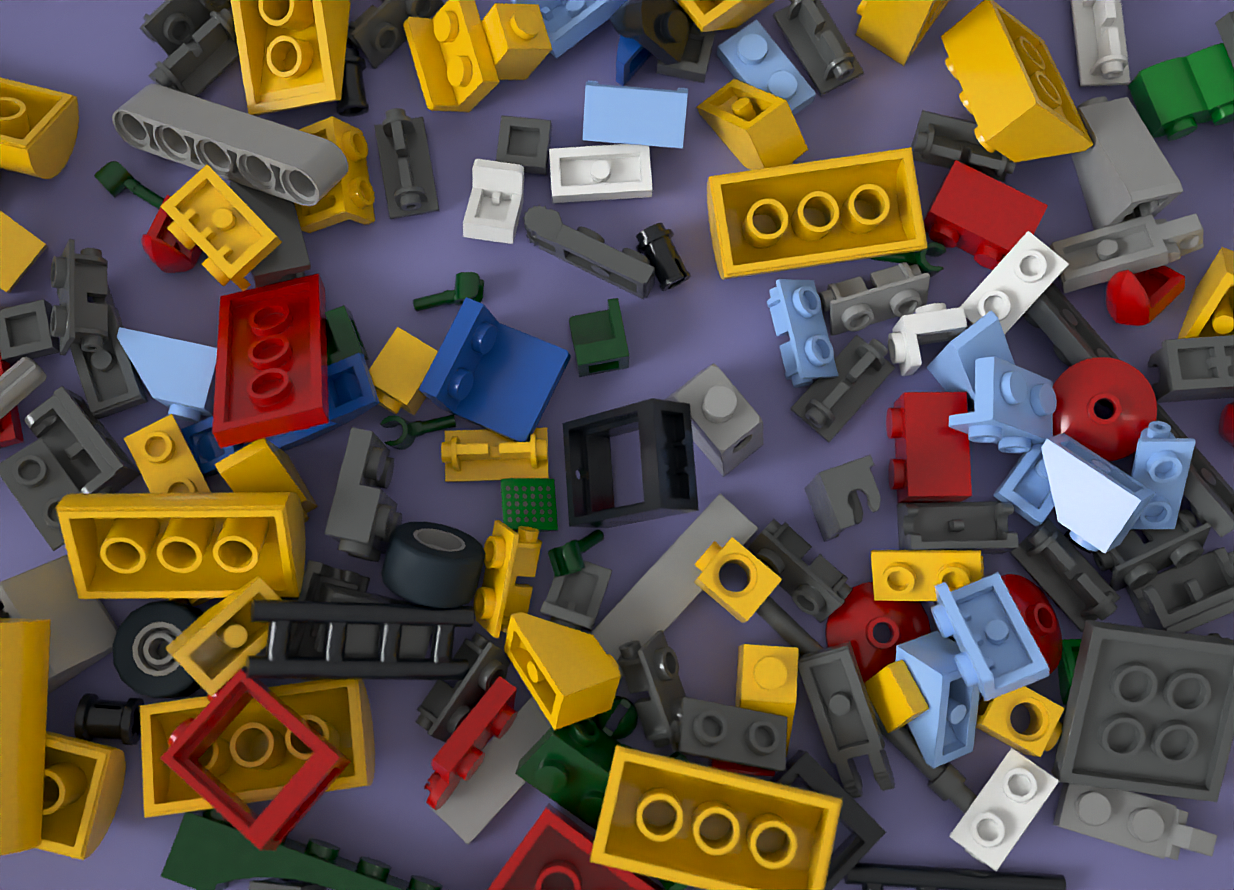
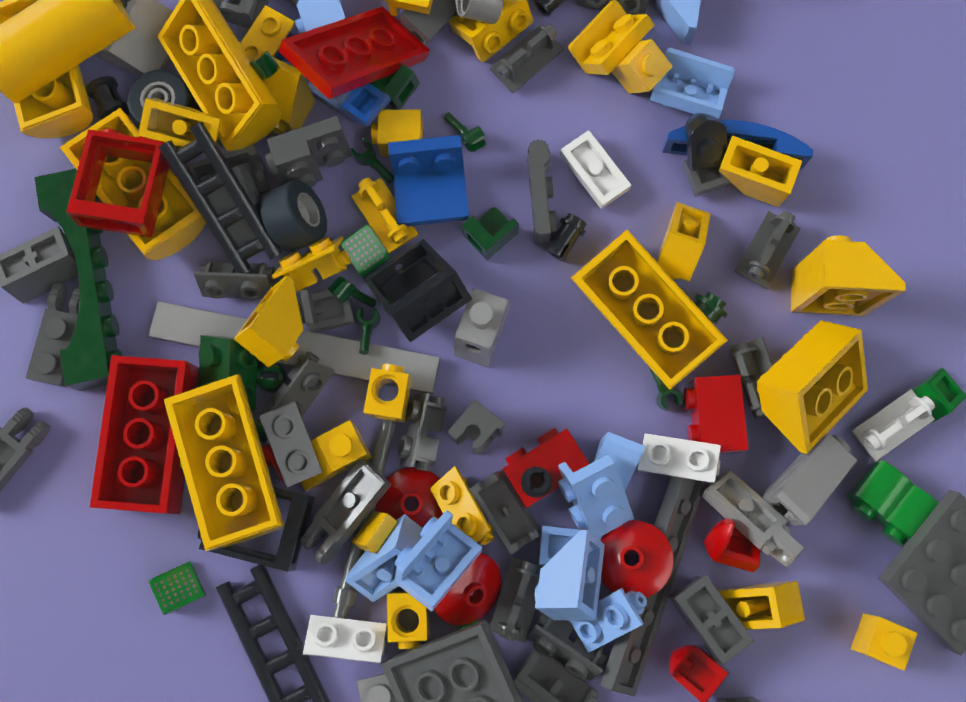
camera: 65 degrees right, 0 degrees up
red hinge [424,676,518,810] -> none
white bracket [463,159,524,244] -> none
dark grey plate [496,115,552,175] -> none
light blue hinge [582,80,688,148] -> none
light blue plate [716,19,816,116] -> none
light blue hinge [767,279,839,388] -> none
dark grey hinge [790,335,896,443] -> none
light grey hinge [819,262,930,336] -> none
white bracket [888,303,968,376] -> none
none -> dark green hand [250,51,280,81]
none -> dark green hand [357,307,381,355]
none -> black pin [521,467,552,498]
none -> dark green plate [695,291,728,324]

